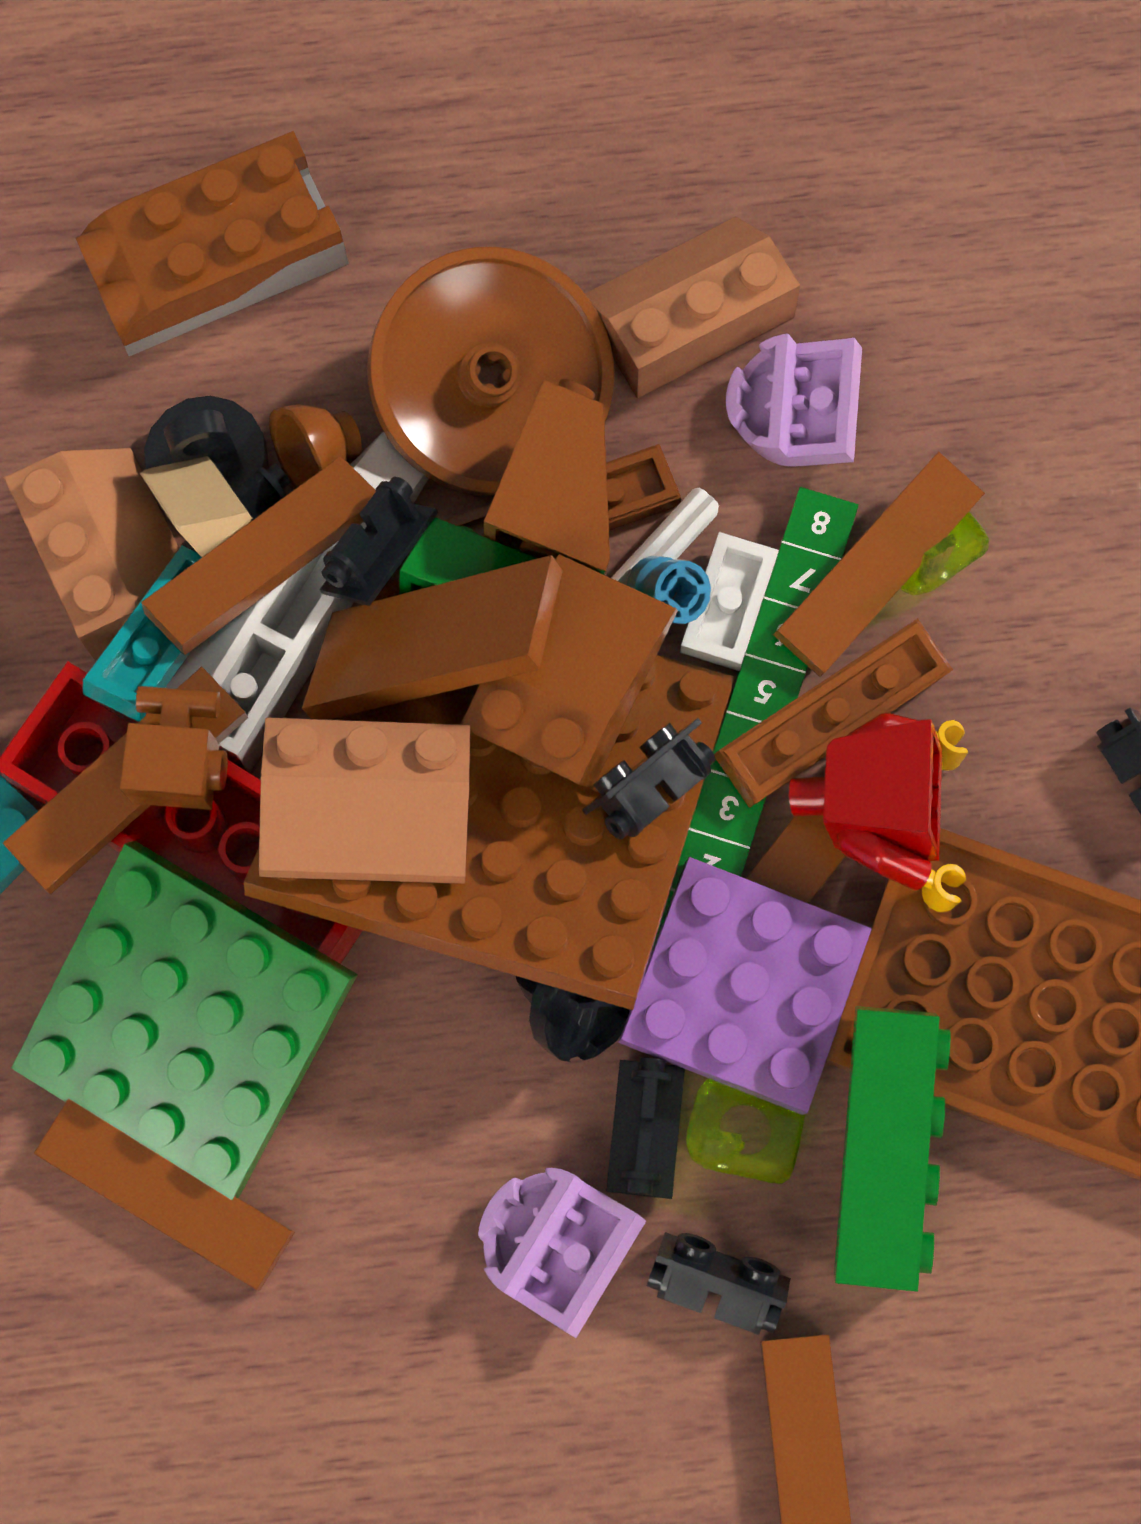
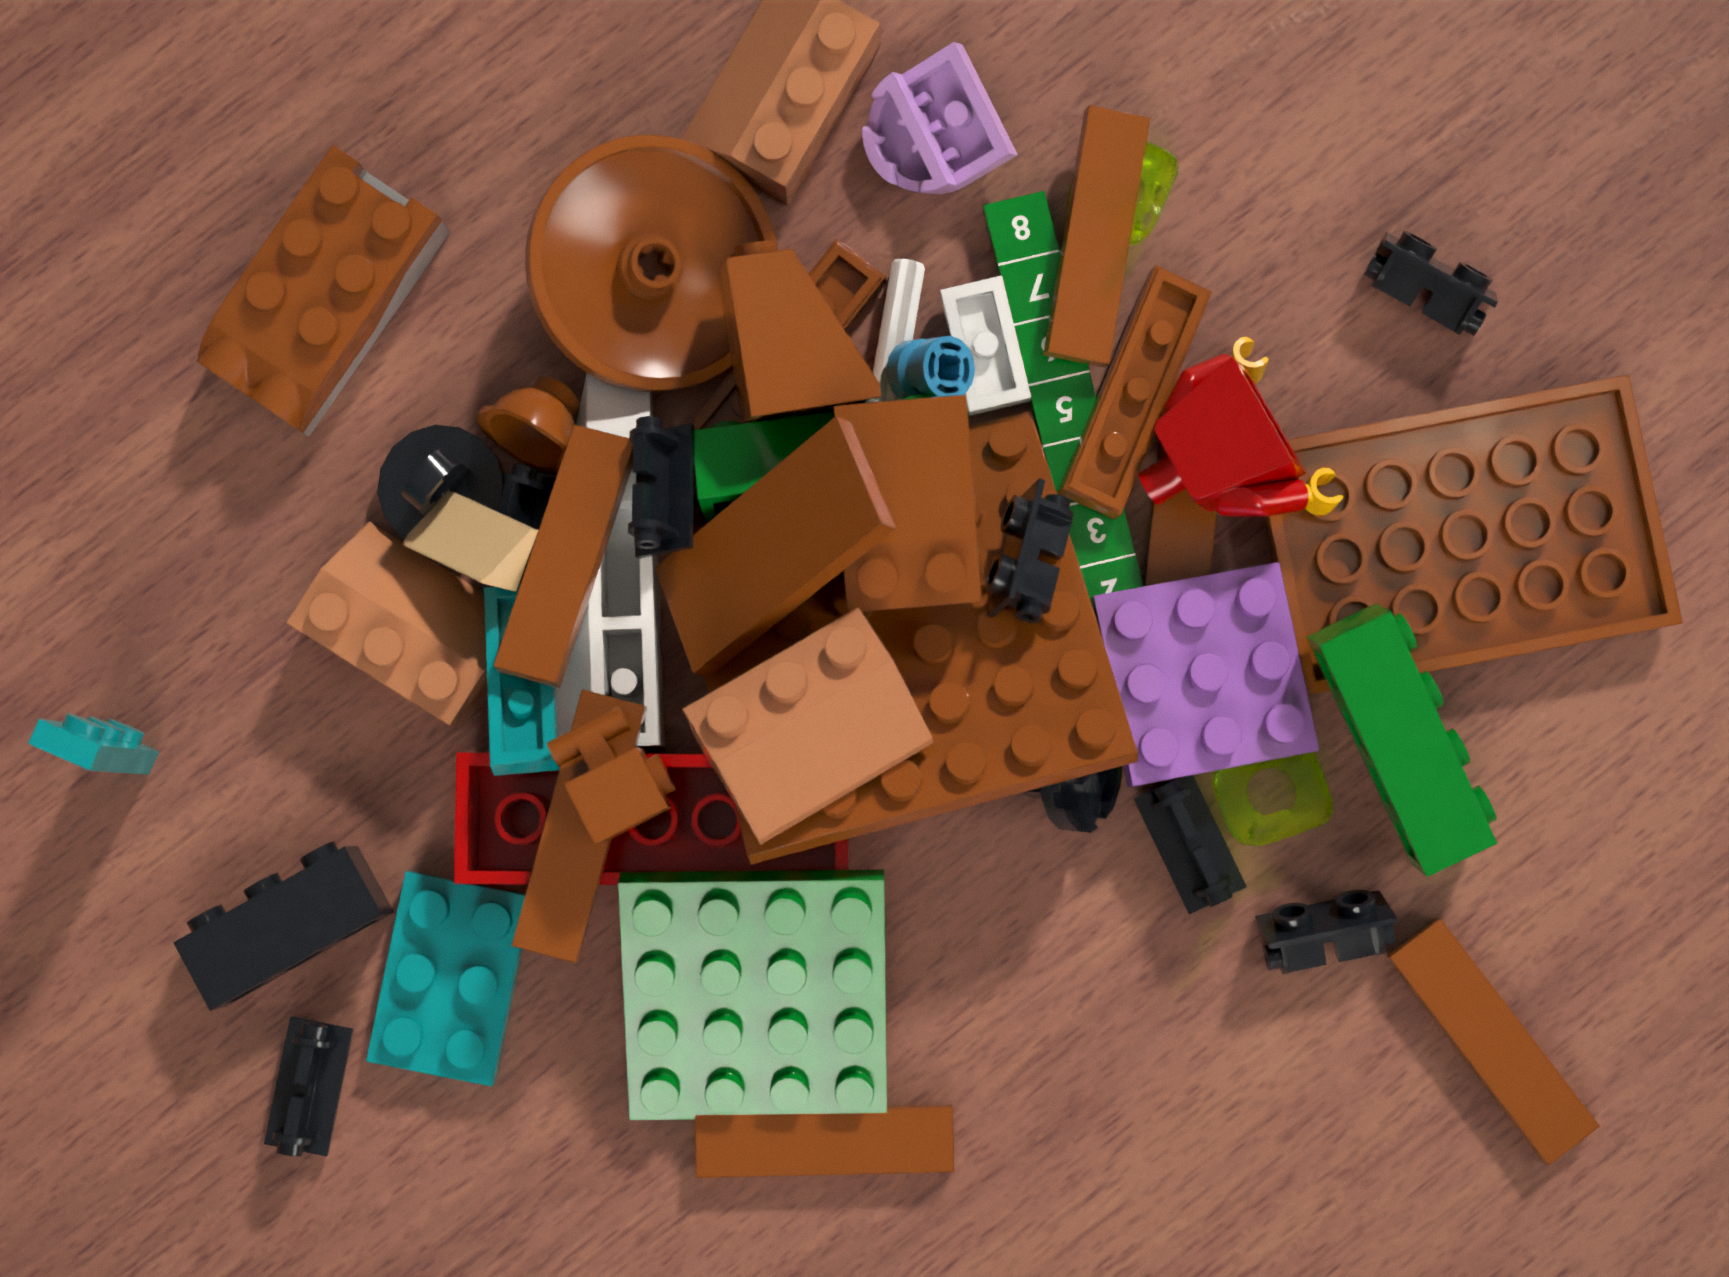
camera: 30 degrees left, 10 degrees up
lavender slope [478,1168,646,1338] -> none

